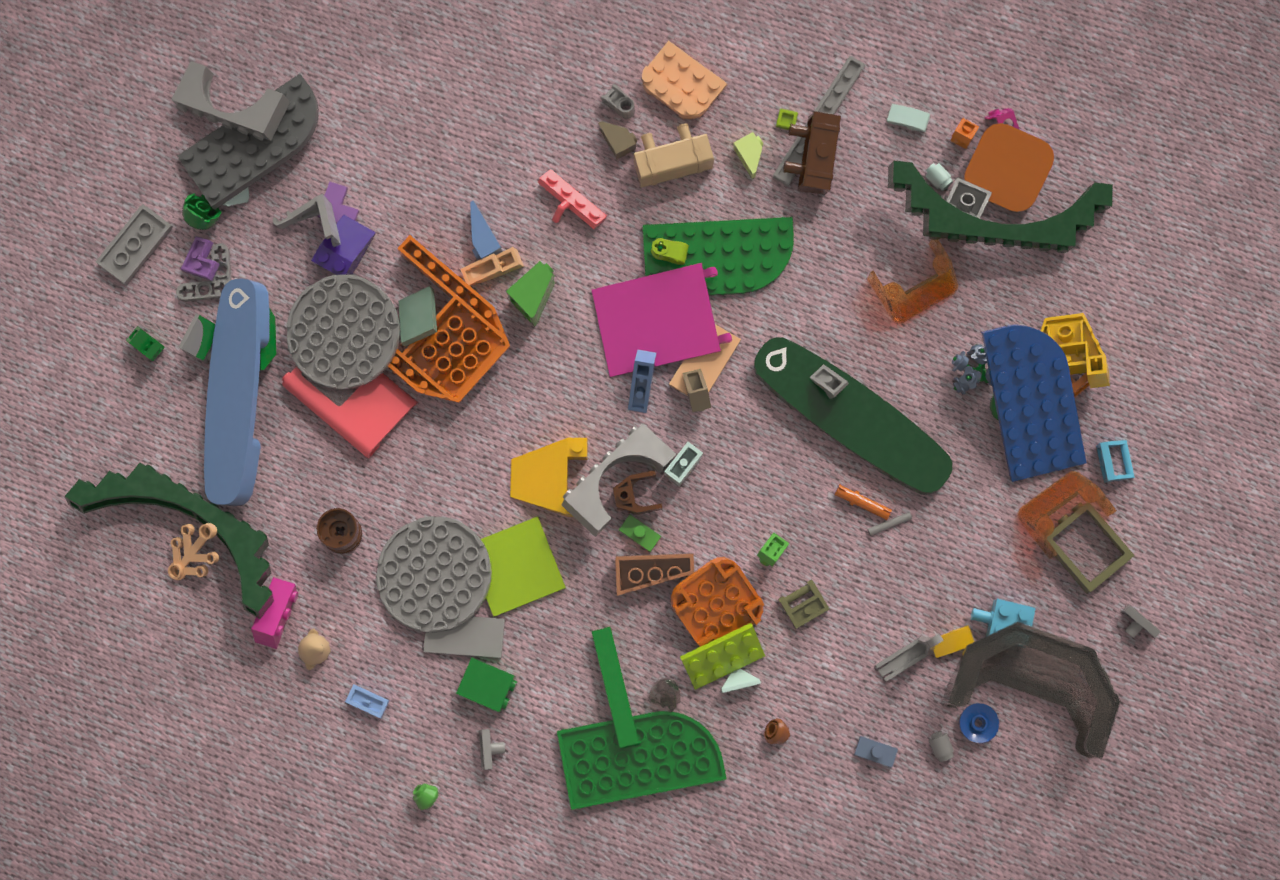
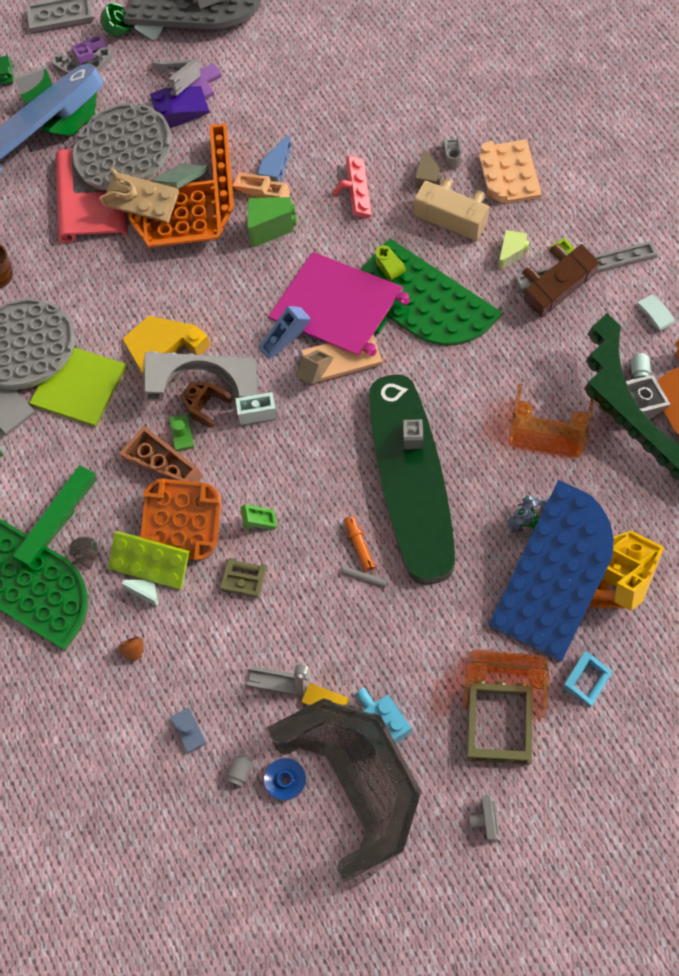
camera: 45 degrees right, 15 degrees down
none -> tan plate [99,167,179,223]

